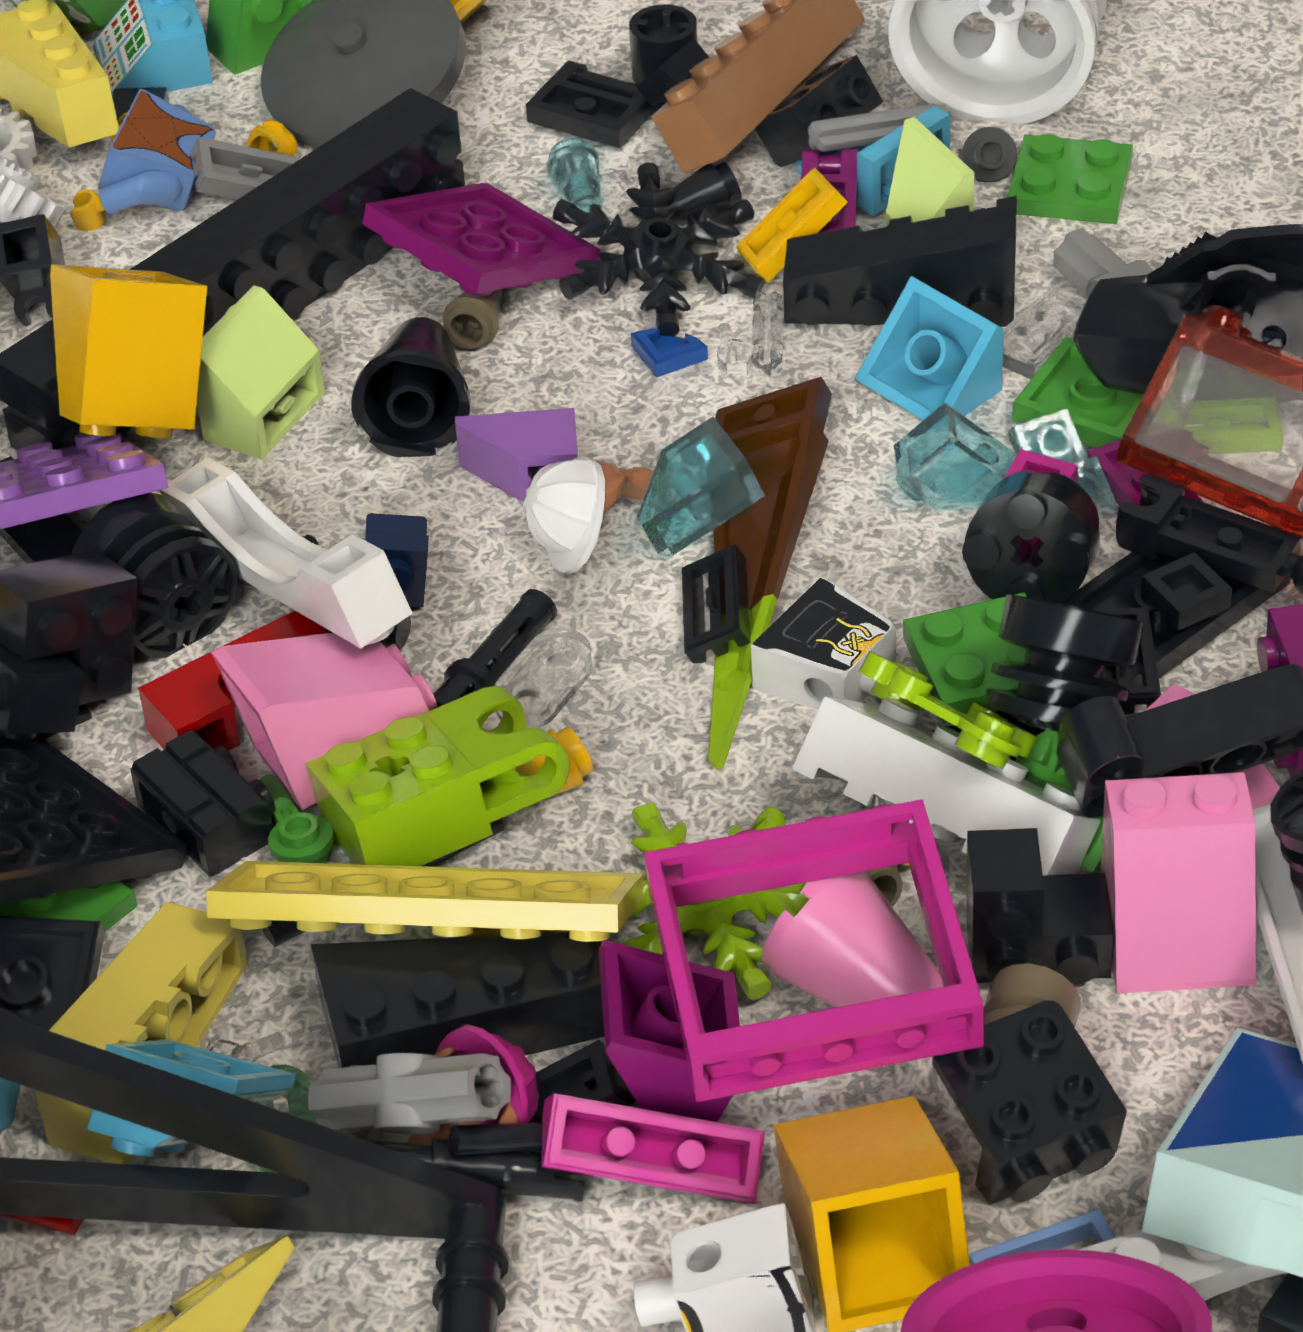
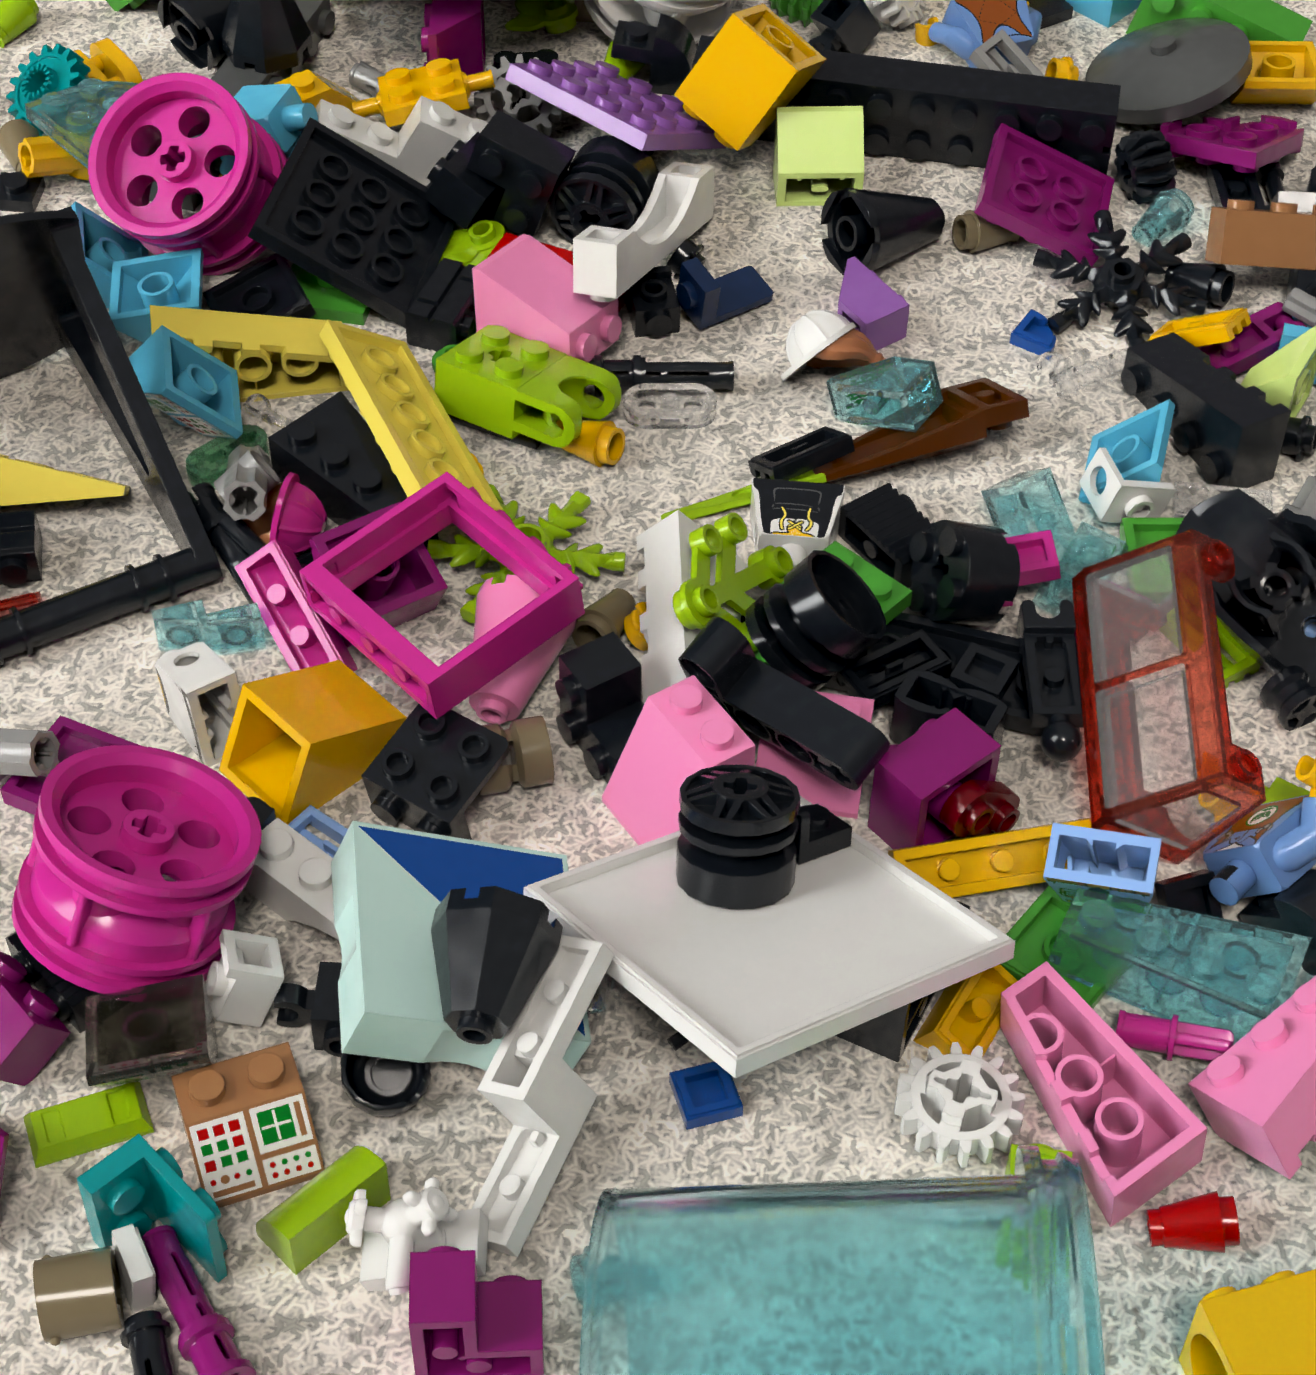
camera: 55 degrees right, 5 degrees up
none -> clear light blue slope [151,600,266,655]
none -> lime plate [438,220,506,267]
none -> black brick [838,483,934,588]
none -> black brick [890,670,1008,745]
none -> white bracket [1079,447,1176,523]
none -> black gear [1114,129,1177,204]
none -> magenta plate [1160,115,1304,173]

